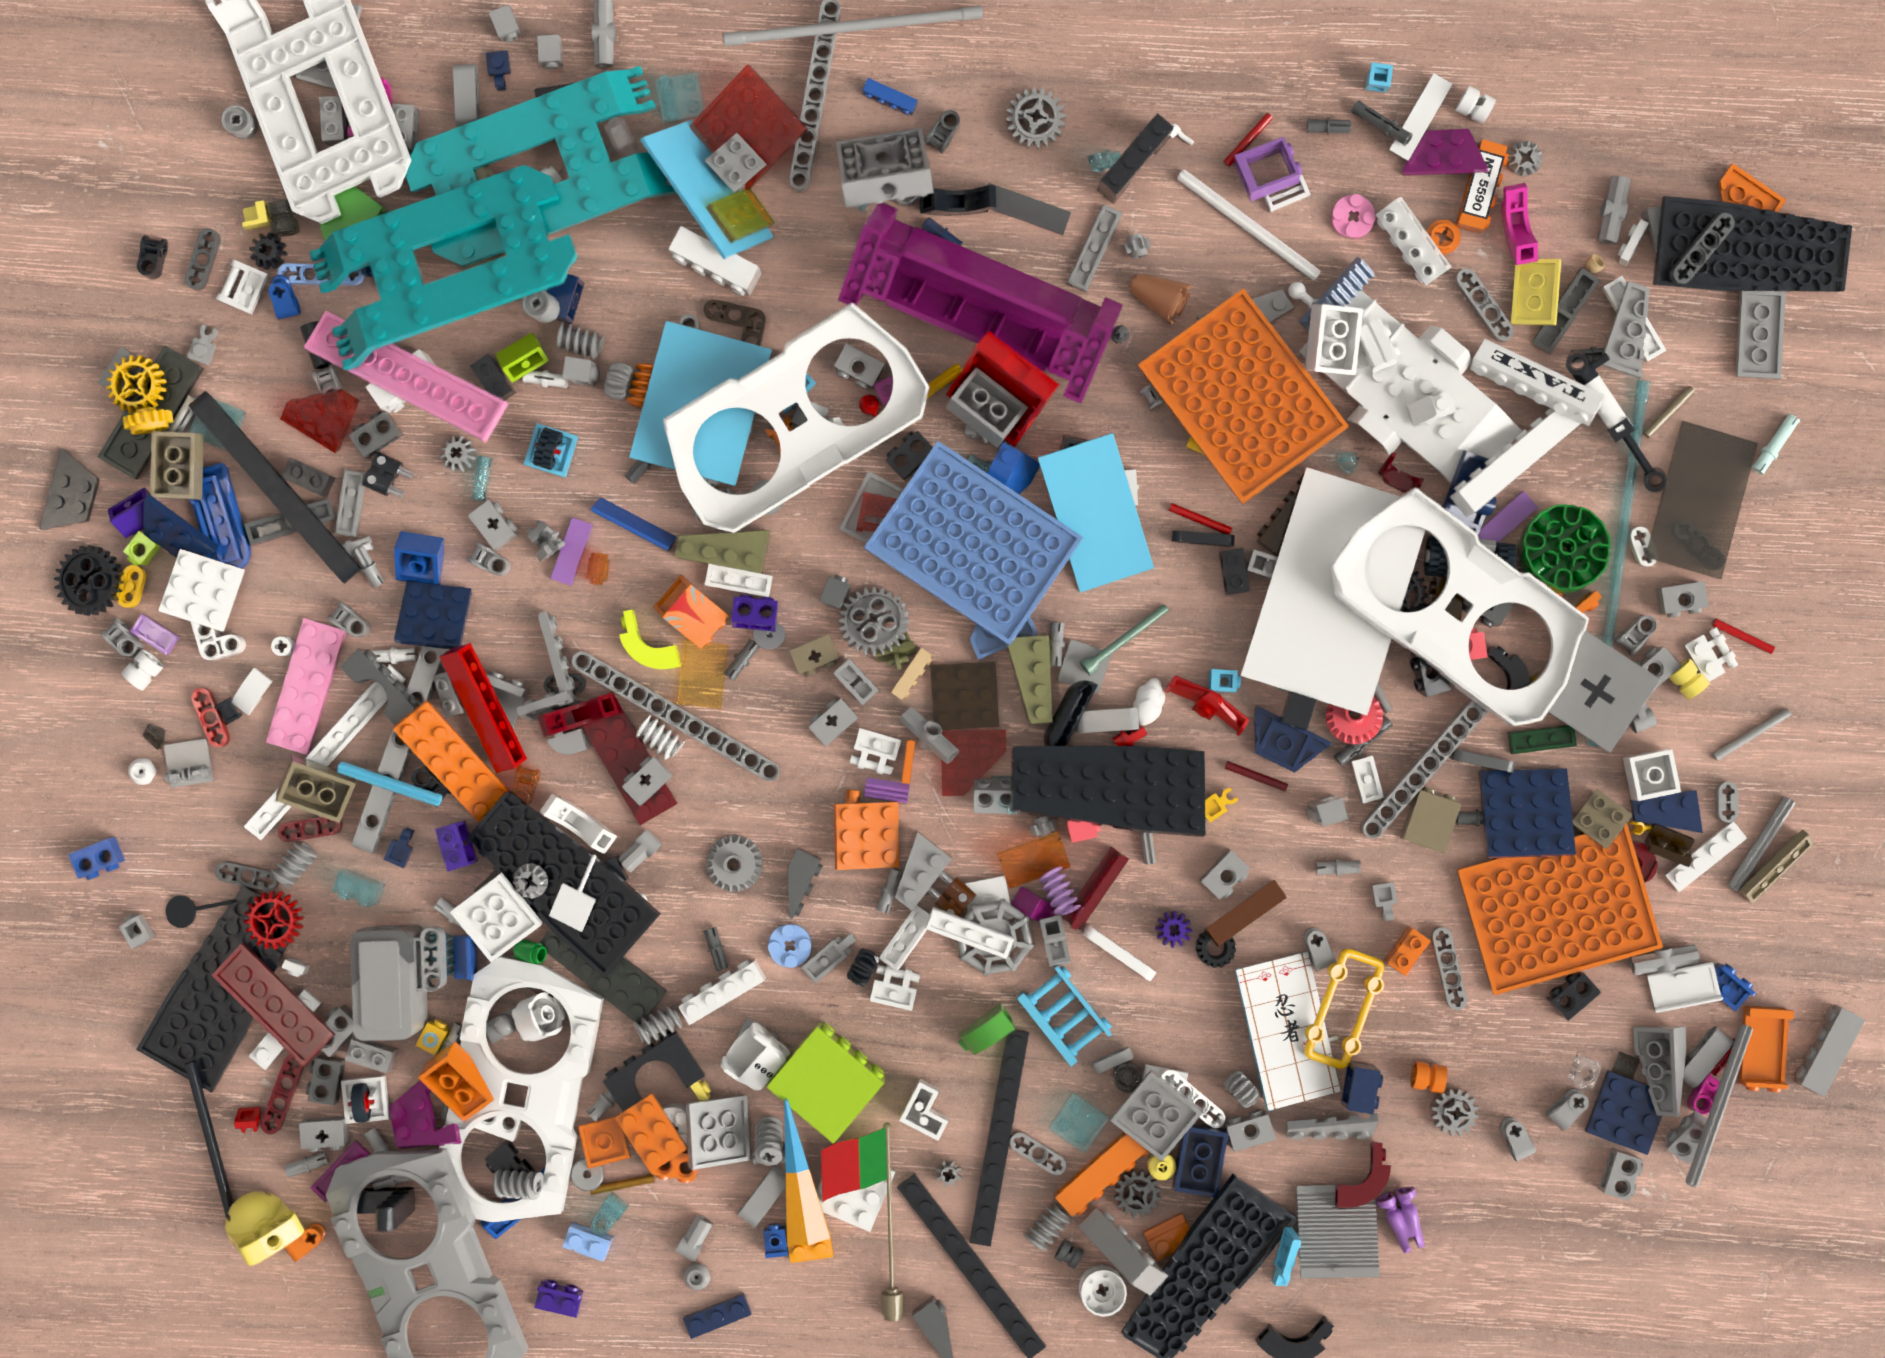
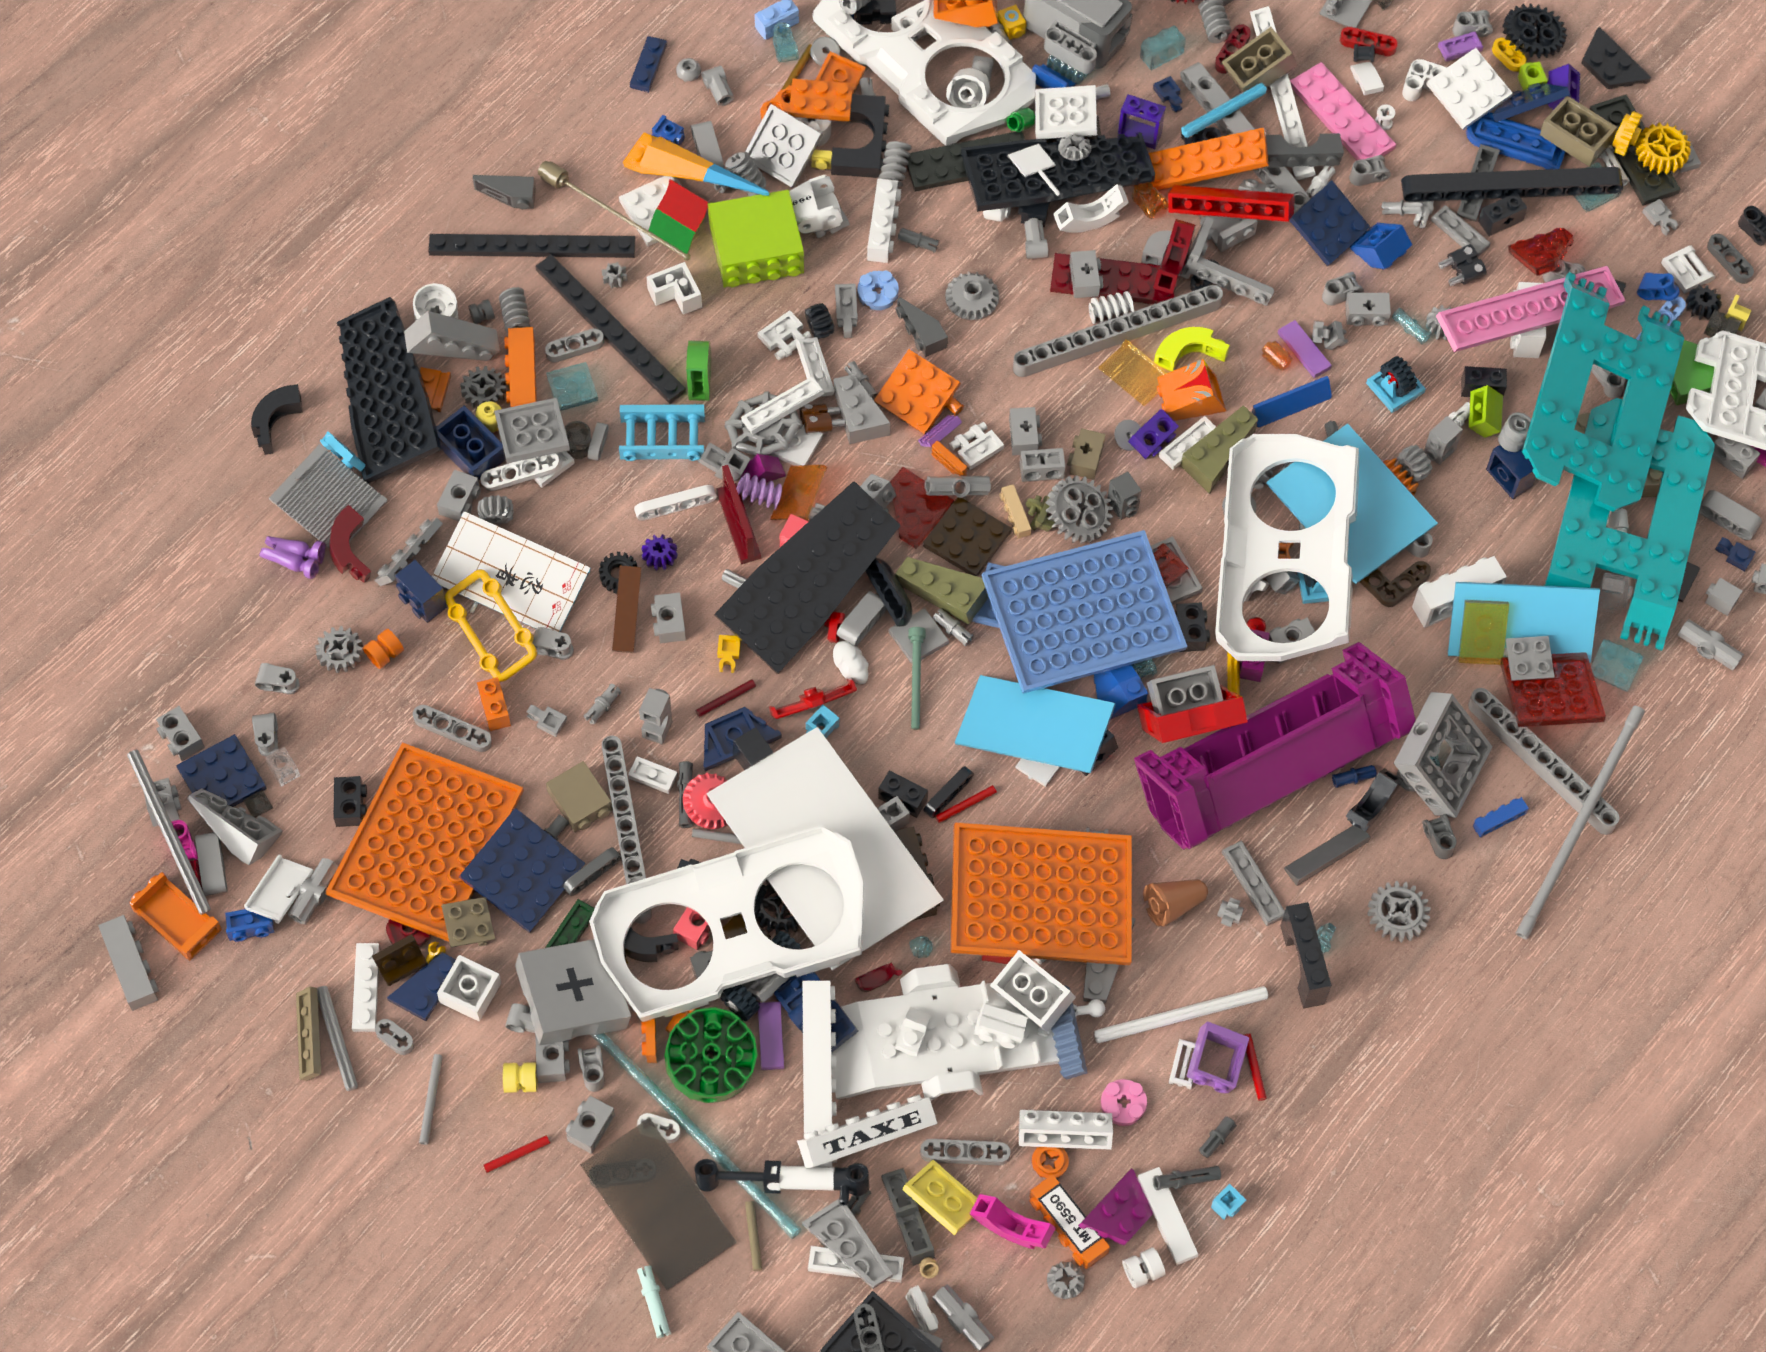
camera: 125 degrees right, 25 degrees down
white wheel [121,649,164,690] -> none
dark grey brick [349,411,404,459] -> none
light grey piece [557,321,605,359] -> none
dark grey pin [724,638,760,681] -> none
dark grey axle [1112,325,1129,343] -> none
white hand [1170,124,1194,146] -> none
white plate [1683,627,1738,682] -> none

